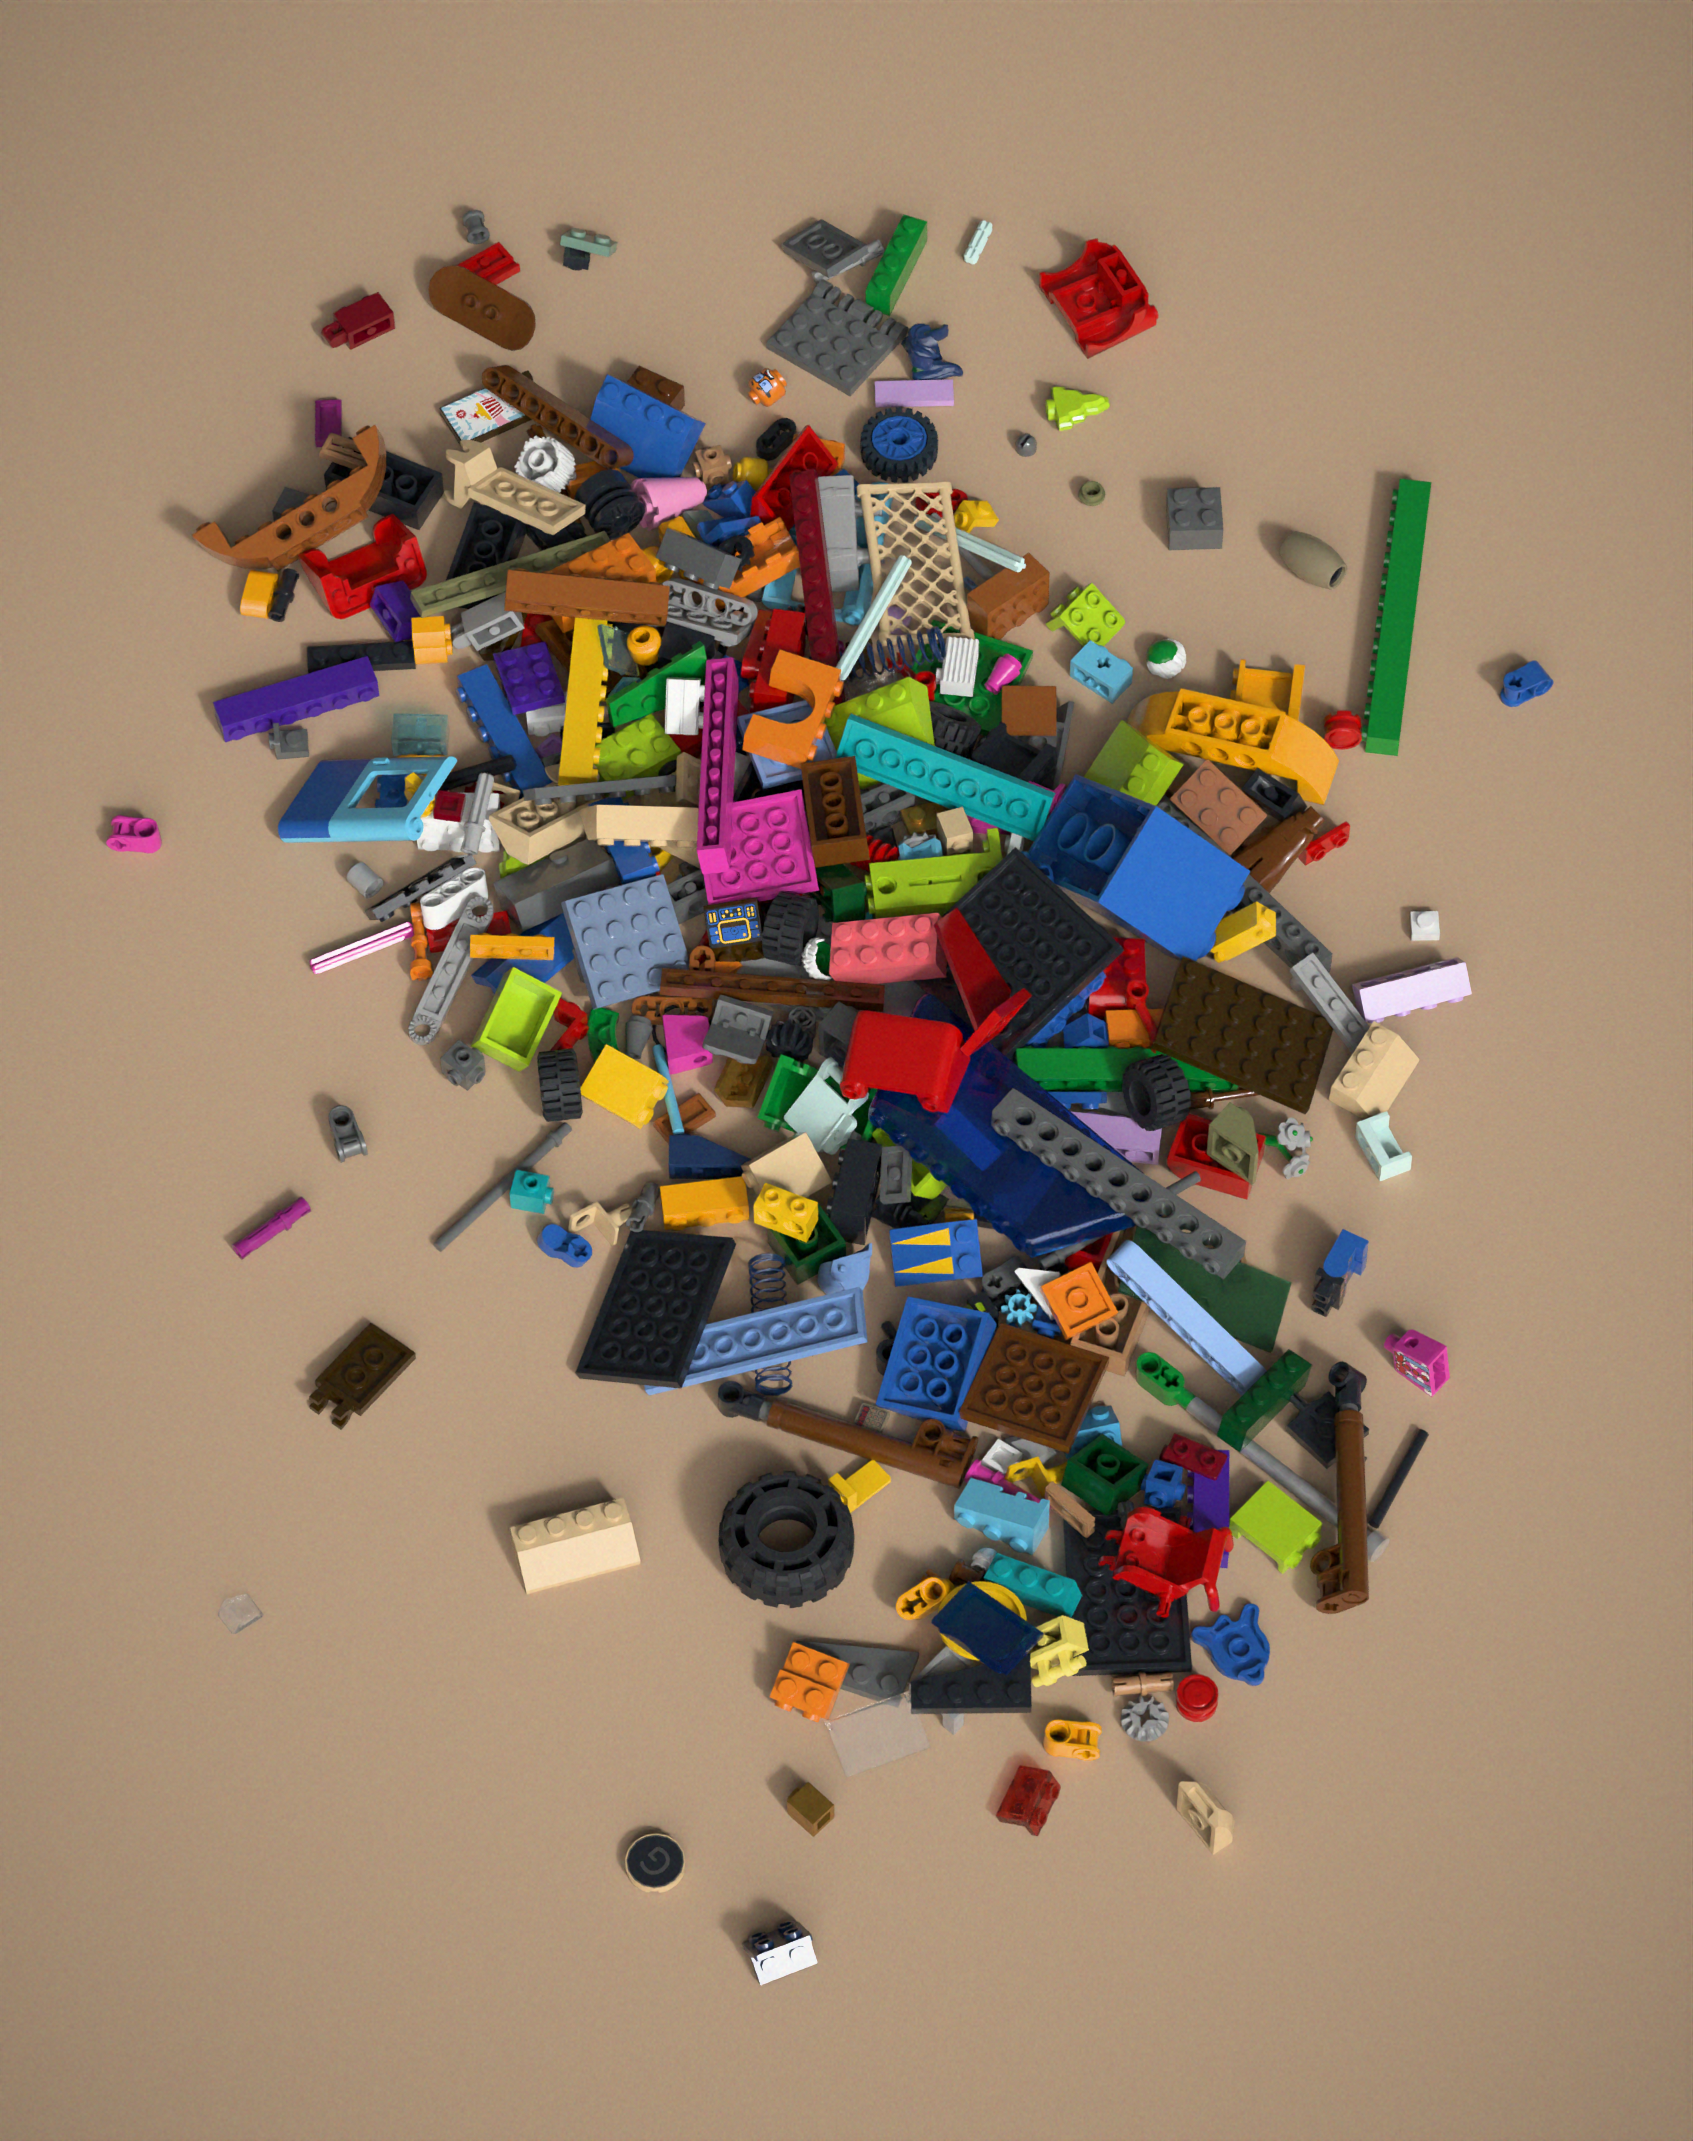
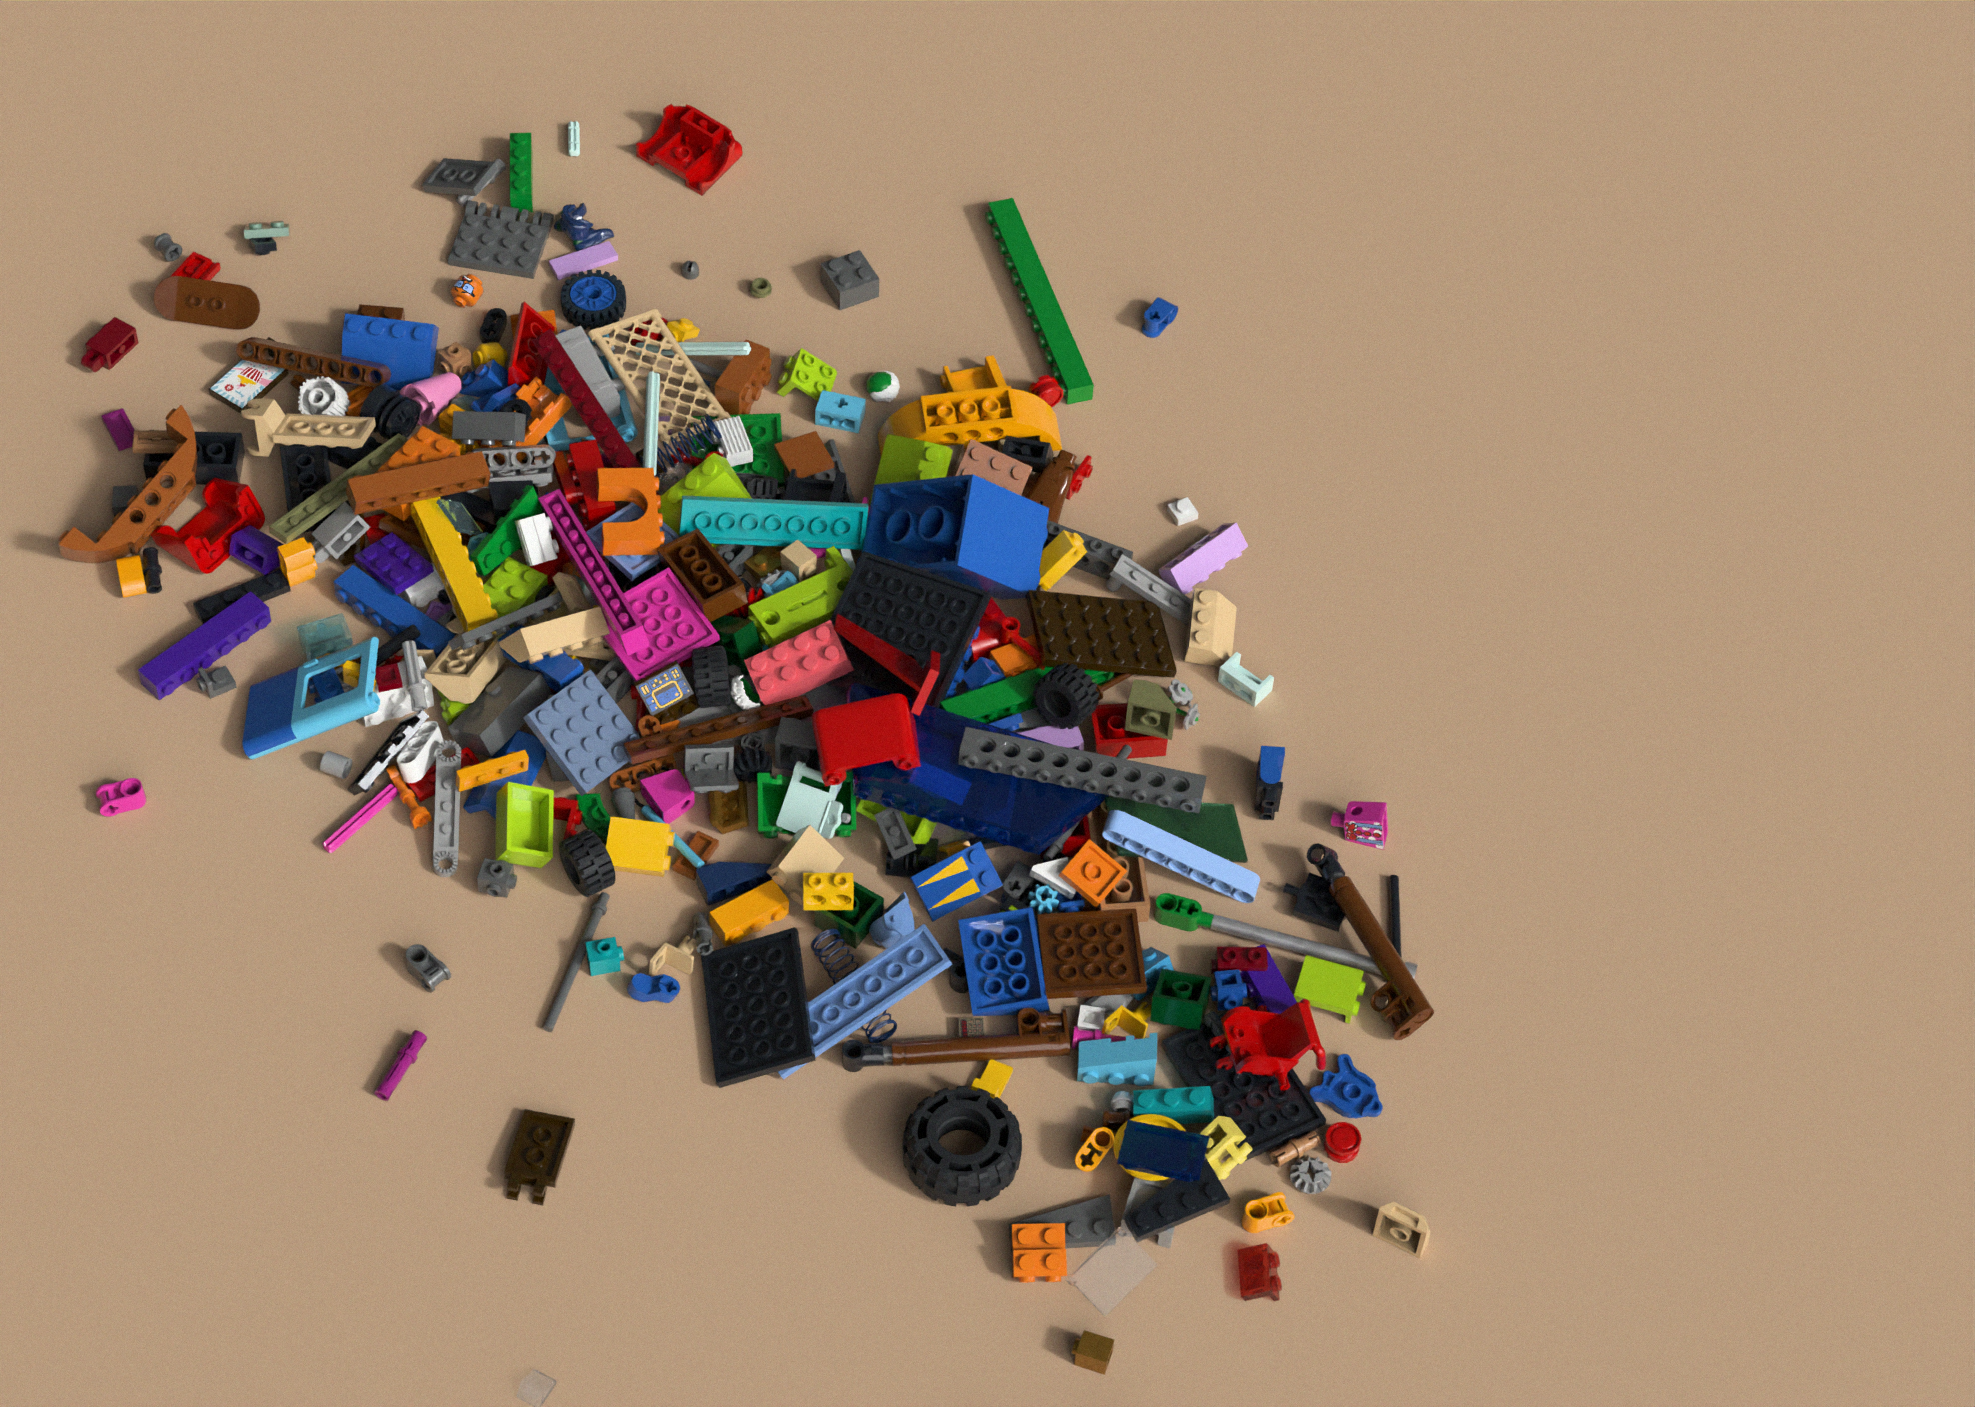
camera: 30 degrees left, 5 degrees down
slope [510,1497,641,1594] -> none
light orange head [626,625,662,665] -> none
black brick [826,1139,882,1246] -> none
dark pink cone [984,654,1022,695] -> none
lime rock [1045,387,1110,431] -> none
medium nougat tile [1045,1481,1095,1538] -> none
dark green brick [1217,1349,1312,1452] -> none
dark tan piece [1280,531,1347,590] -> none

